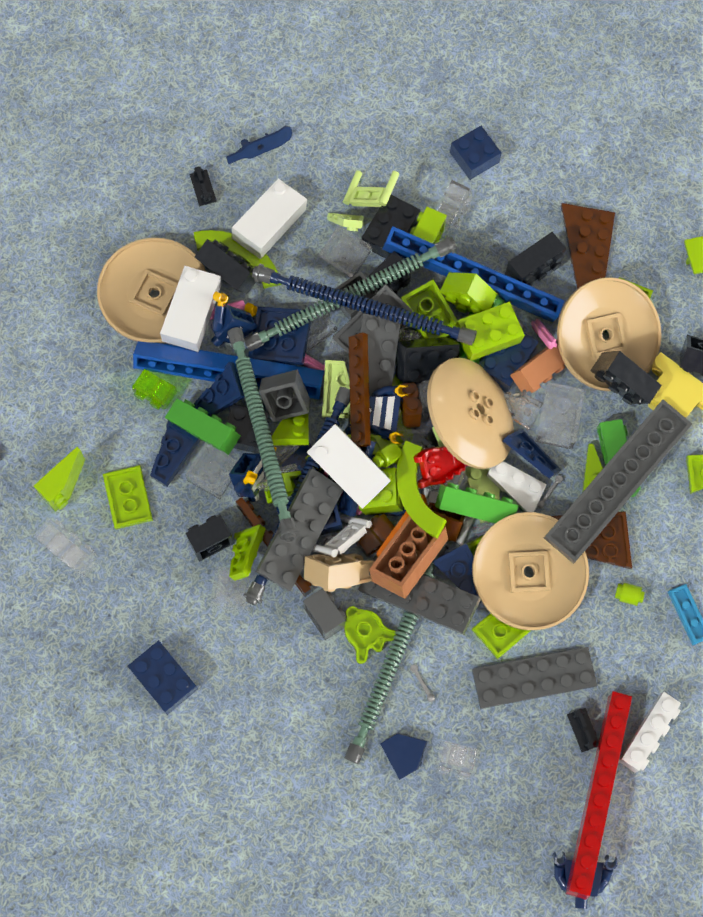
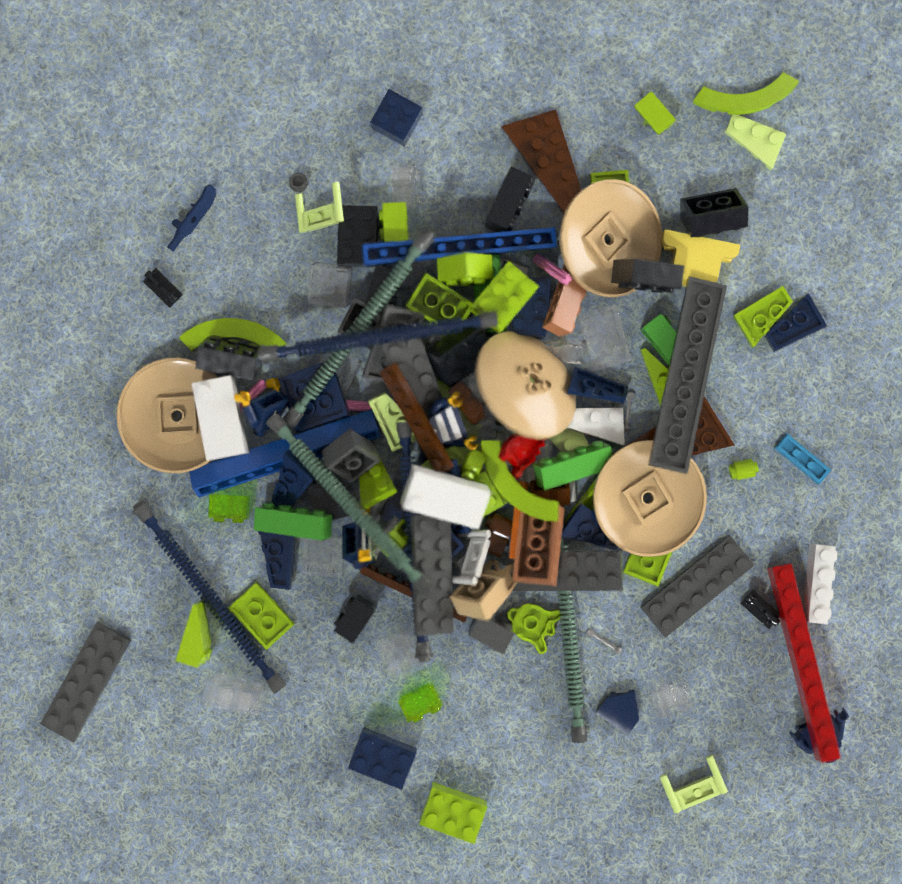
camera: 25 degrees left, 15 degrees up
lime wing [229,524,265,581] -> none
white brick [232,179,307,259] -> none
yellowish green wing [327,213,364,231] -> none
clear tile [471,521,494,536] -> none
none -> dark blue hose [132,500,287,694]
none -> dark grey plate [289,173,308,192]
none -> clear neon green brick [398,682,443,723]
none -> lime brick [419,782,487,844]
none -> yellowish green plate [659,755,728,813]

